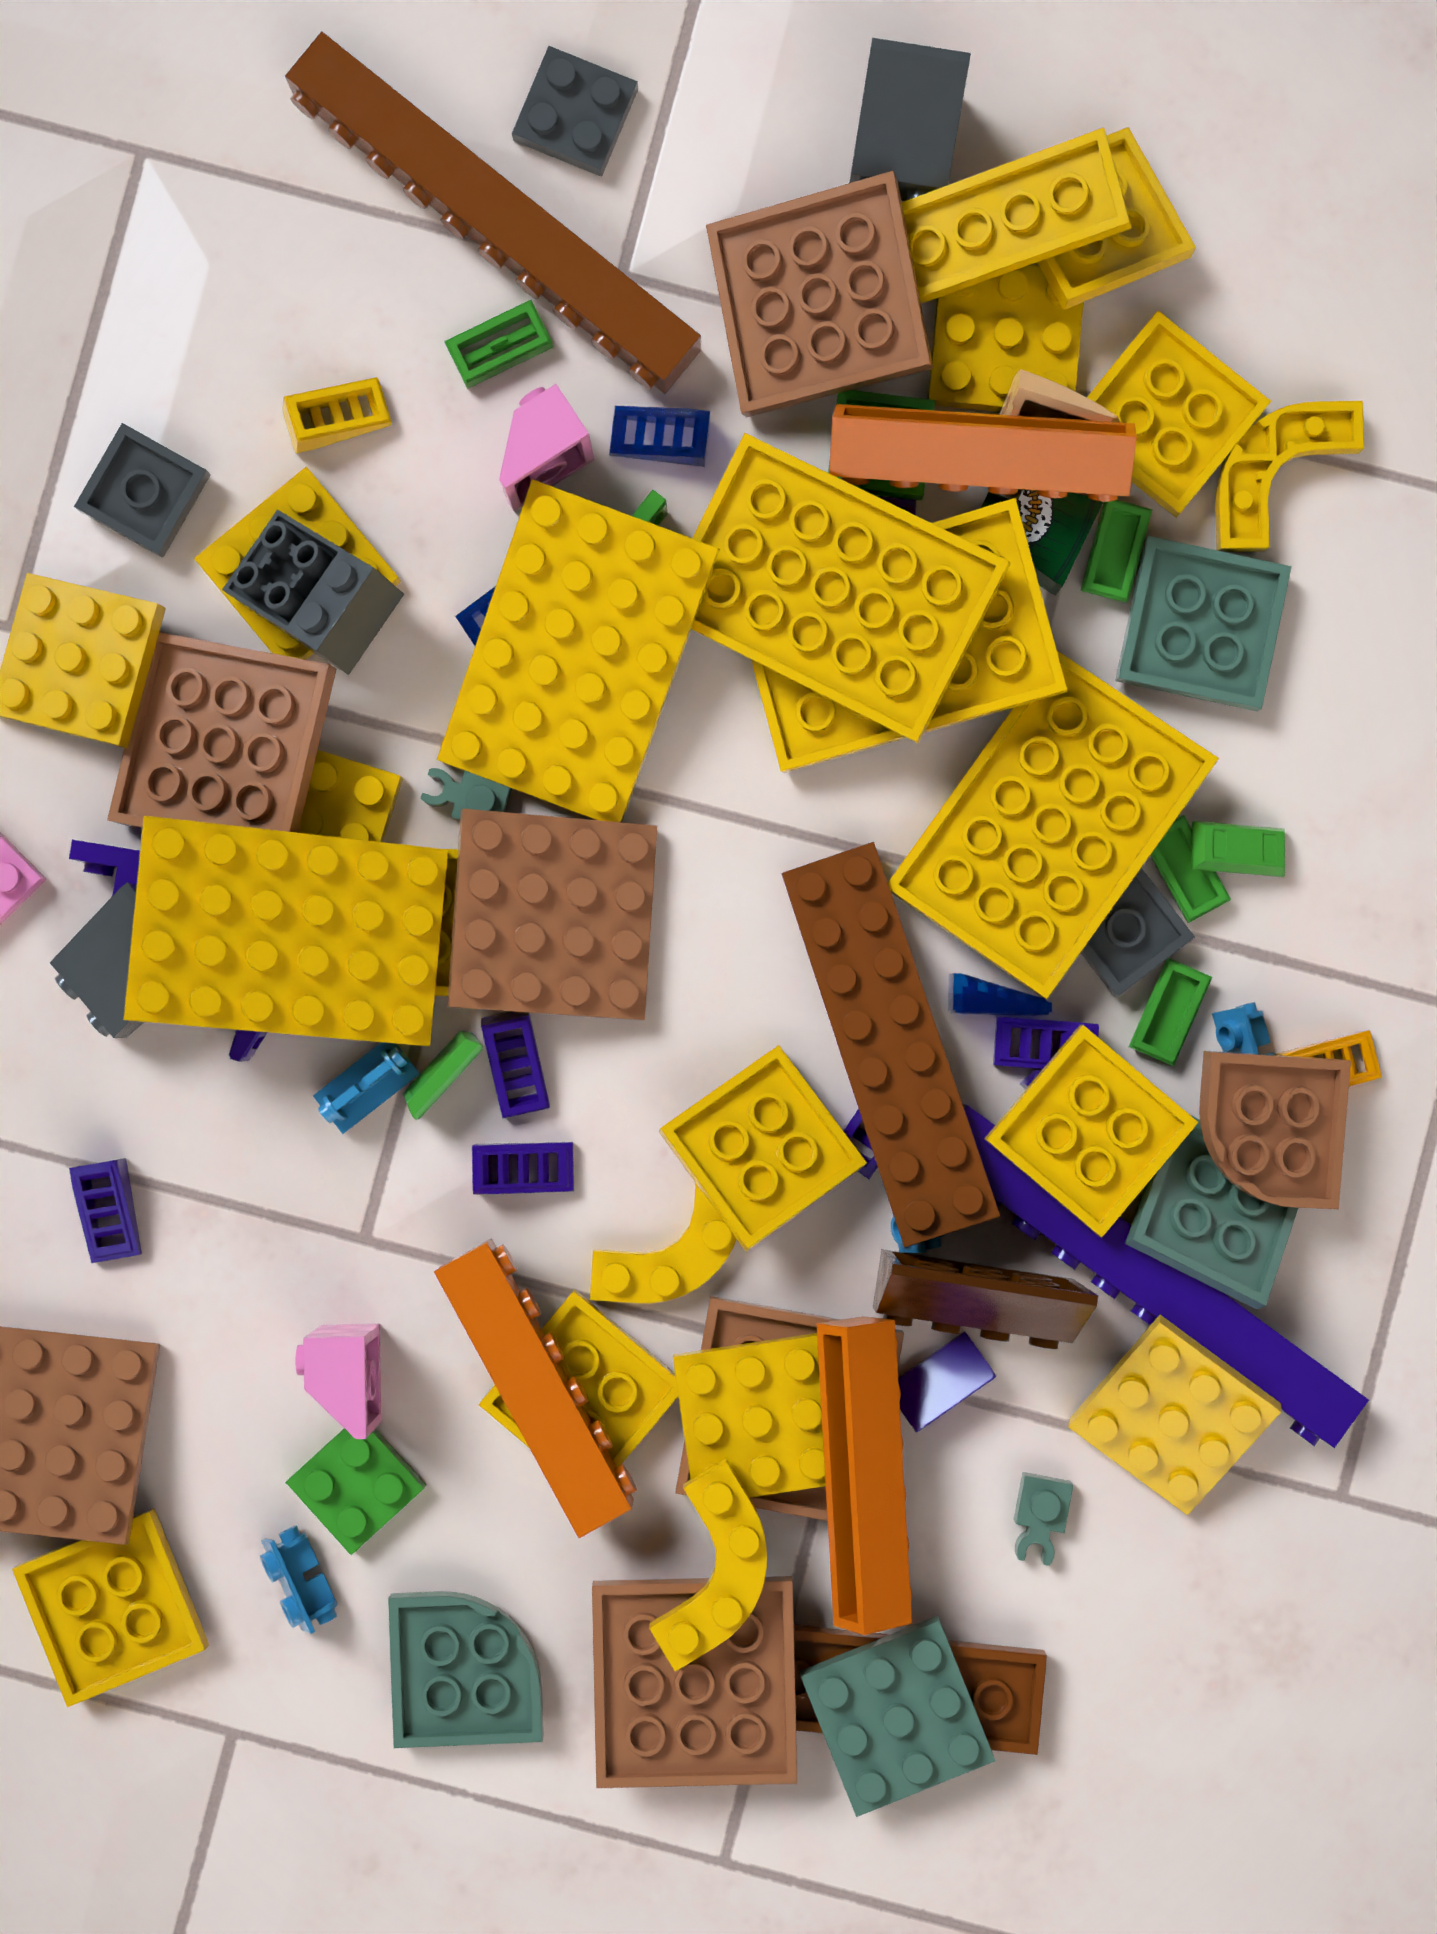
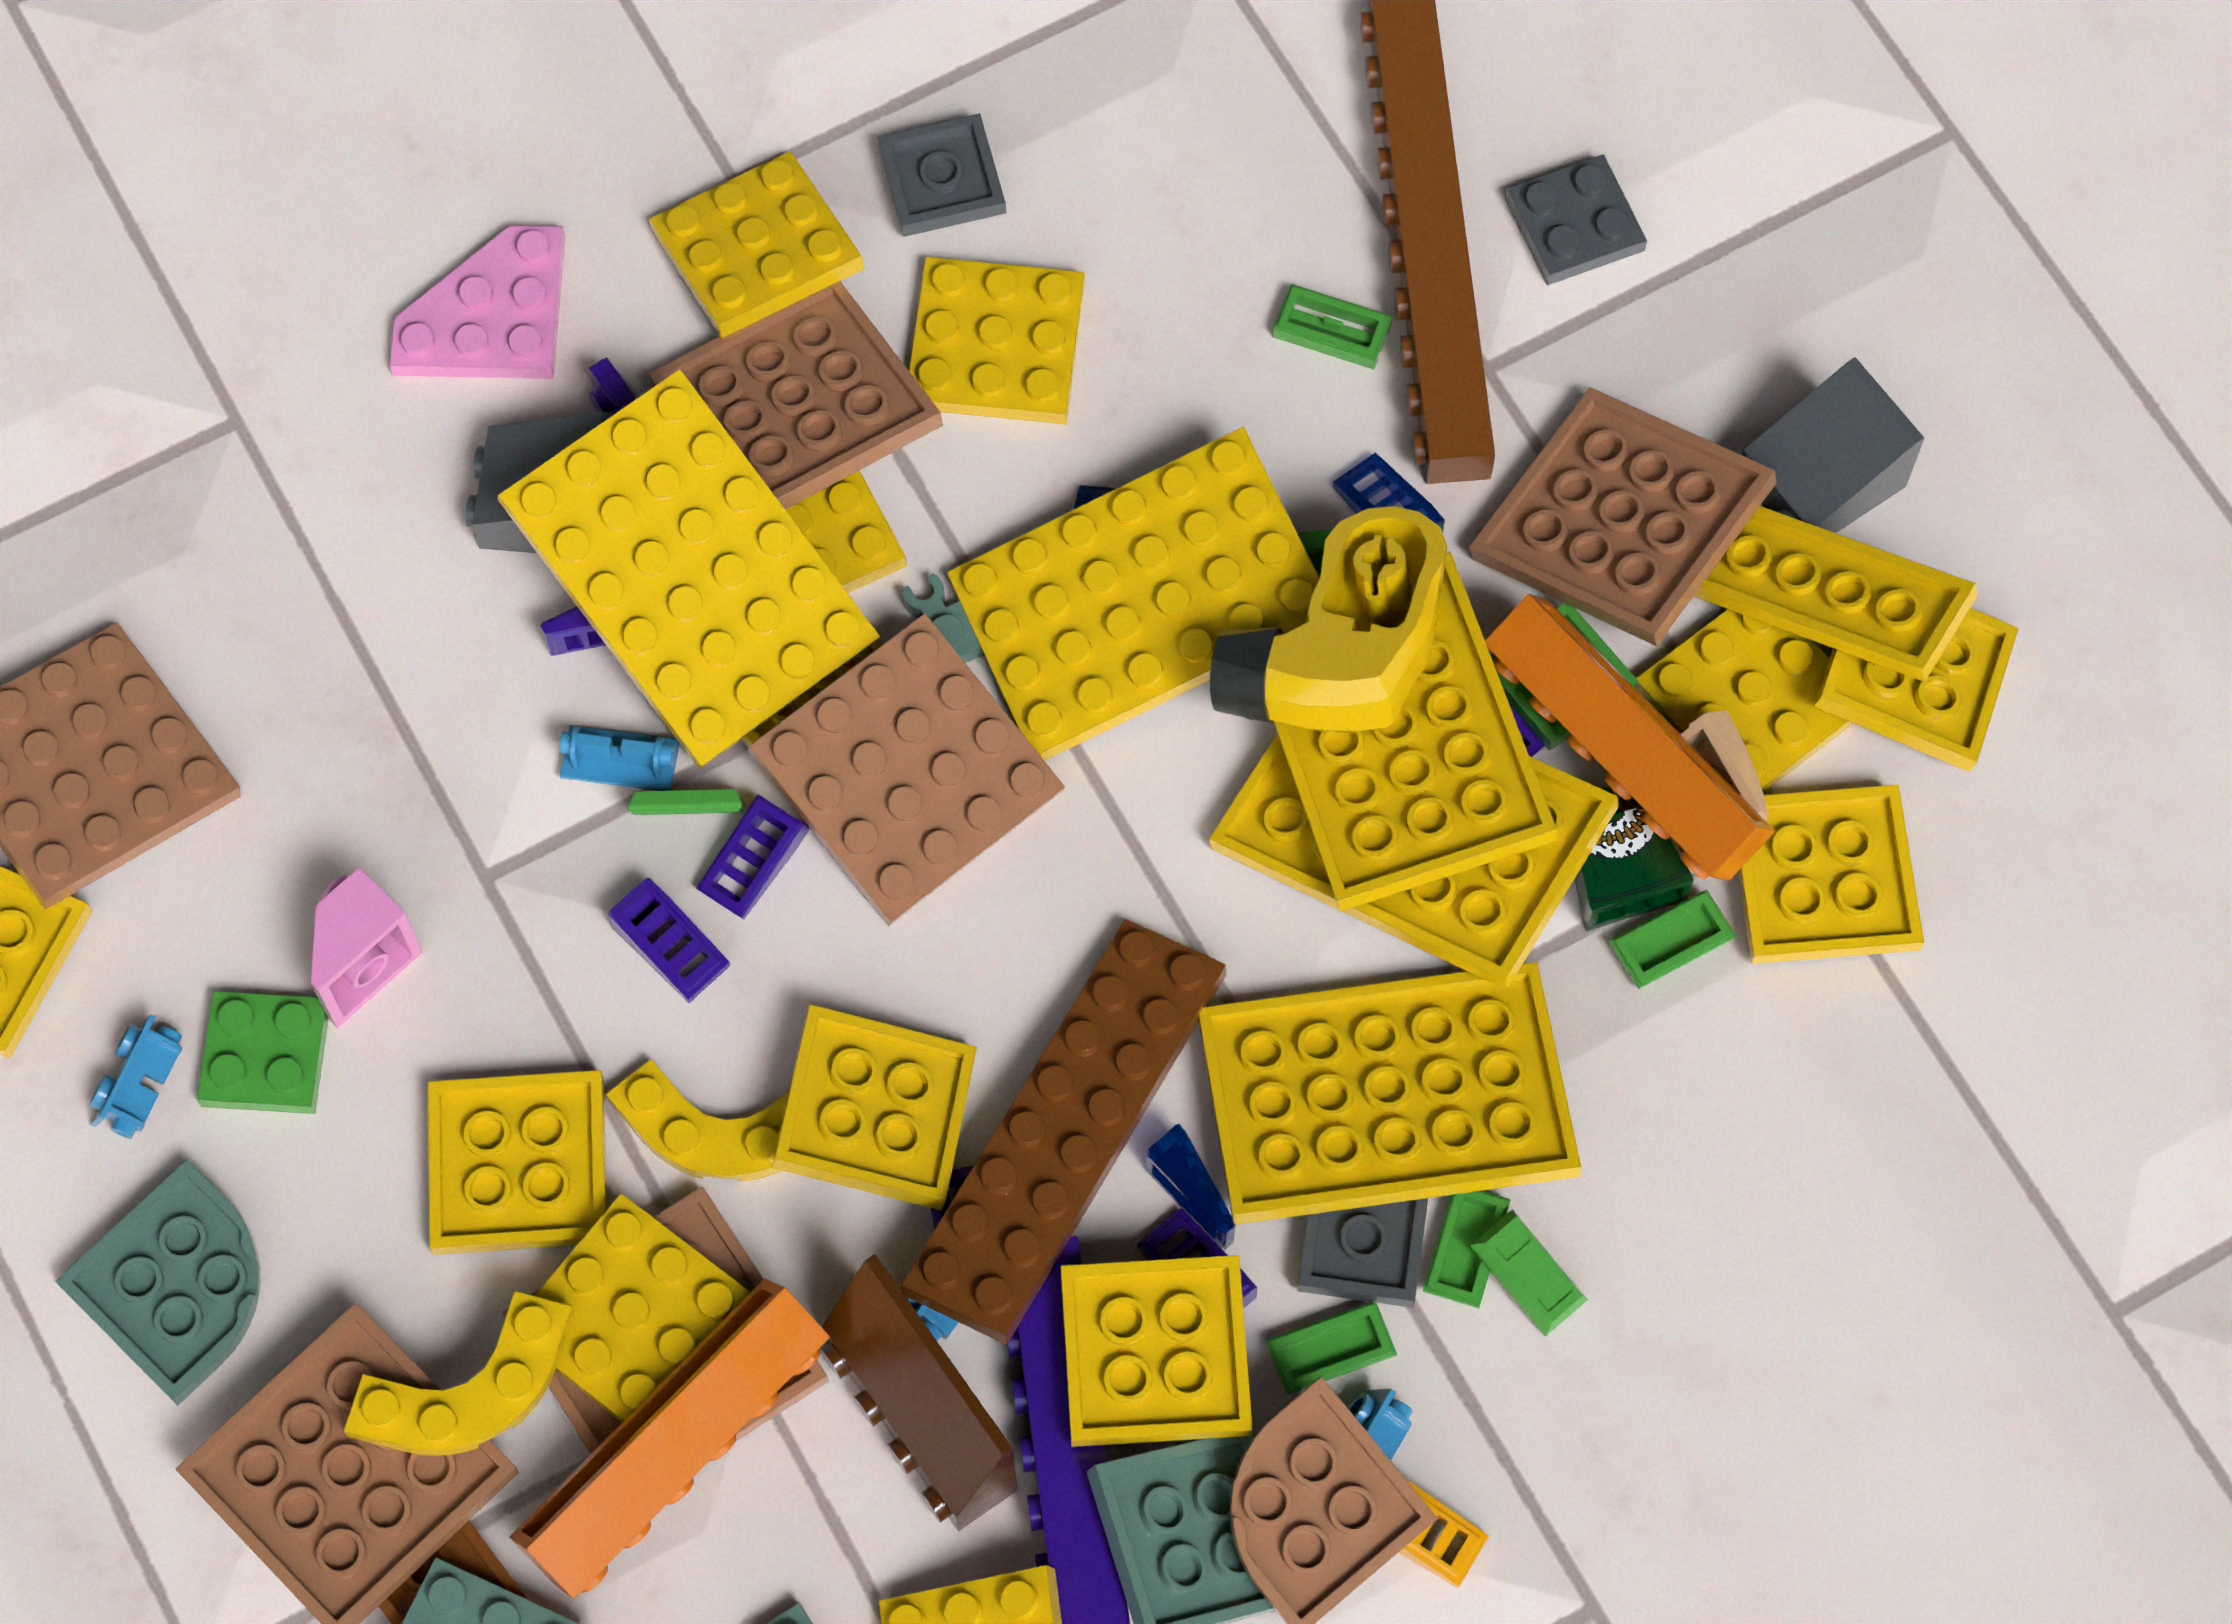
camera: 45 degrees right, 20 degrees down
dark purple slope [69,1158,142,1263] -> none
dark grey slope [222,510,404,675] -> none
yellow slope [282,377,392,454] -> none
orange brick [434,1238,637,1538] -> none
bright pink slope [499,384,595,511] -> none
dark purple slope [898,1331,997,1432] -> none
sand green plate [1115,536,1292,712] -> none
yellow plate [1215,401,1364,552] -> none
none -> yellow piece [1210,506,1447,734]

